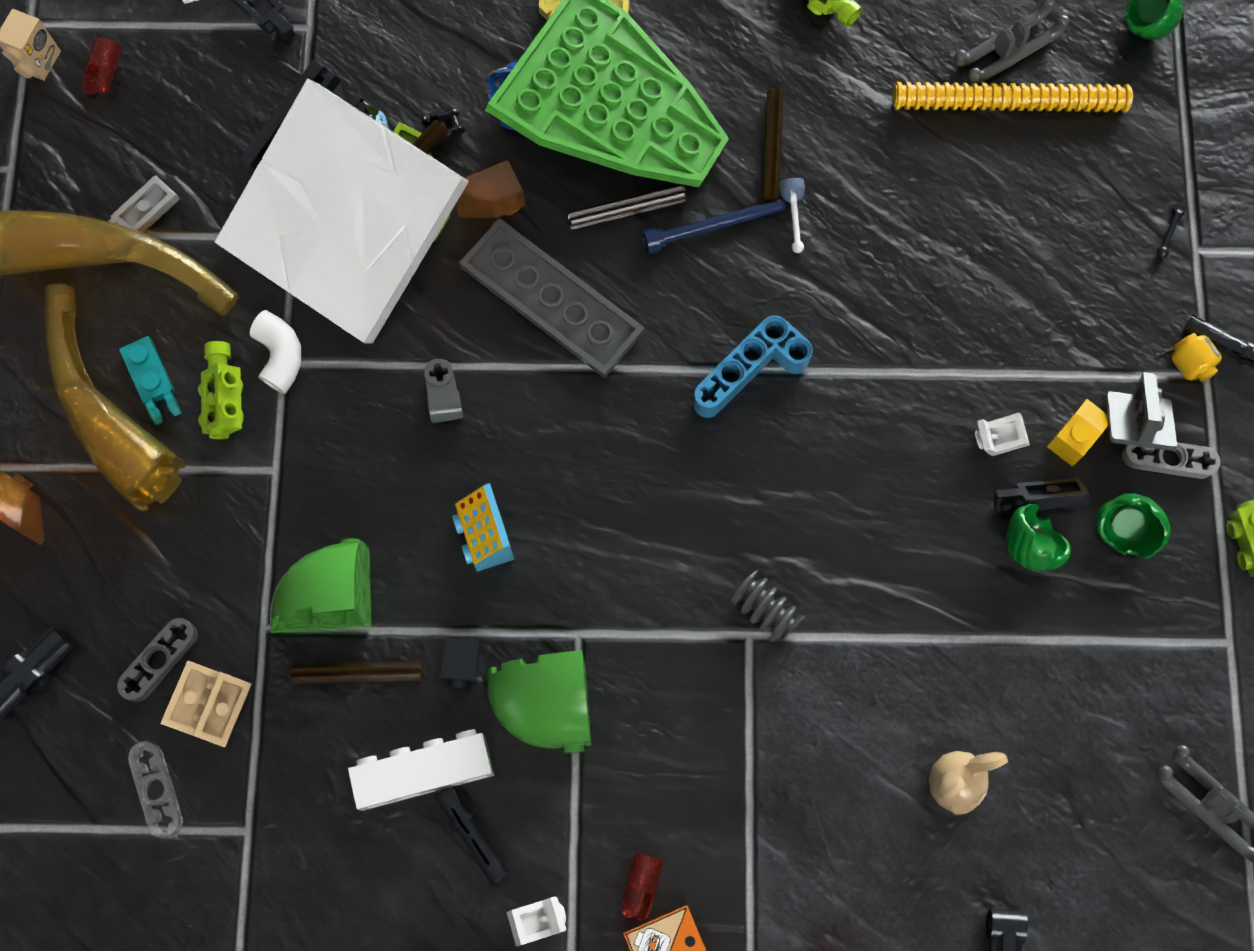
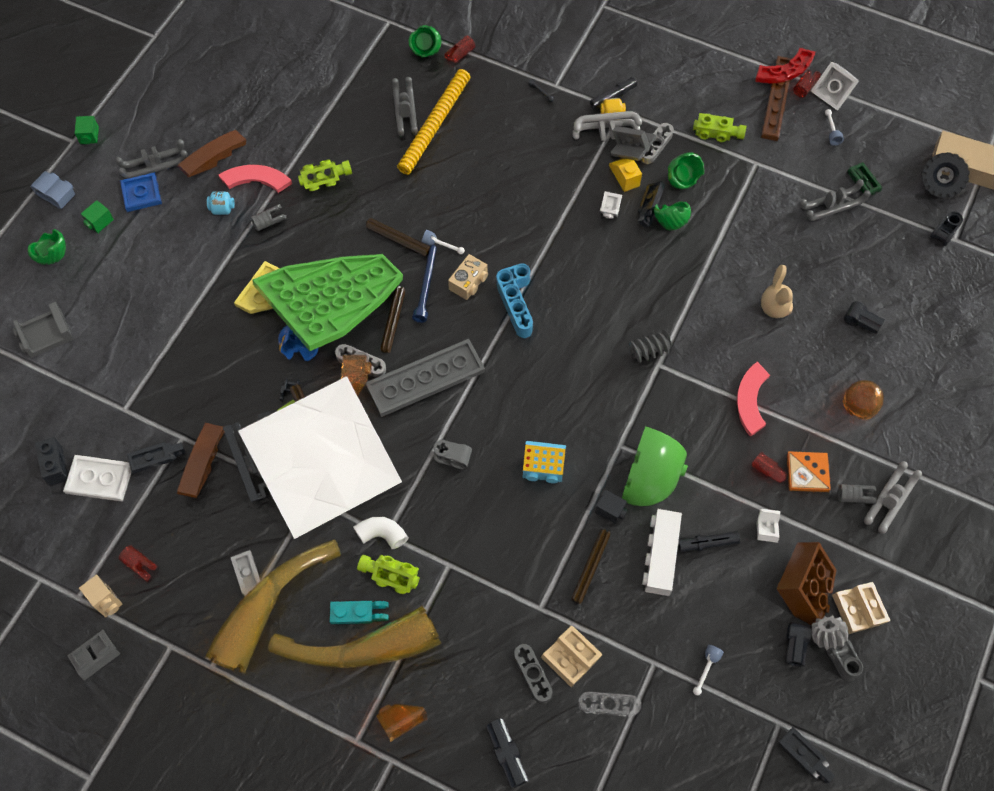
camera: 65 degrees left, 10 degrees down
bright green brick [270,538,371,633] -> none
none -> reddish brown slope [177,423,224,498]
none -> light grey beam [335,344,386,378]
none -> clear red hinge [445,35,475,62]
none -> tan brick [448,254,488,300]
none -> light grey piece [573,111,642,141]
none -> hinge [693,645,724,695]
none -> coral tile [737,362,770,437]

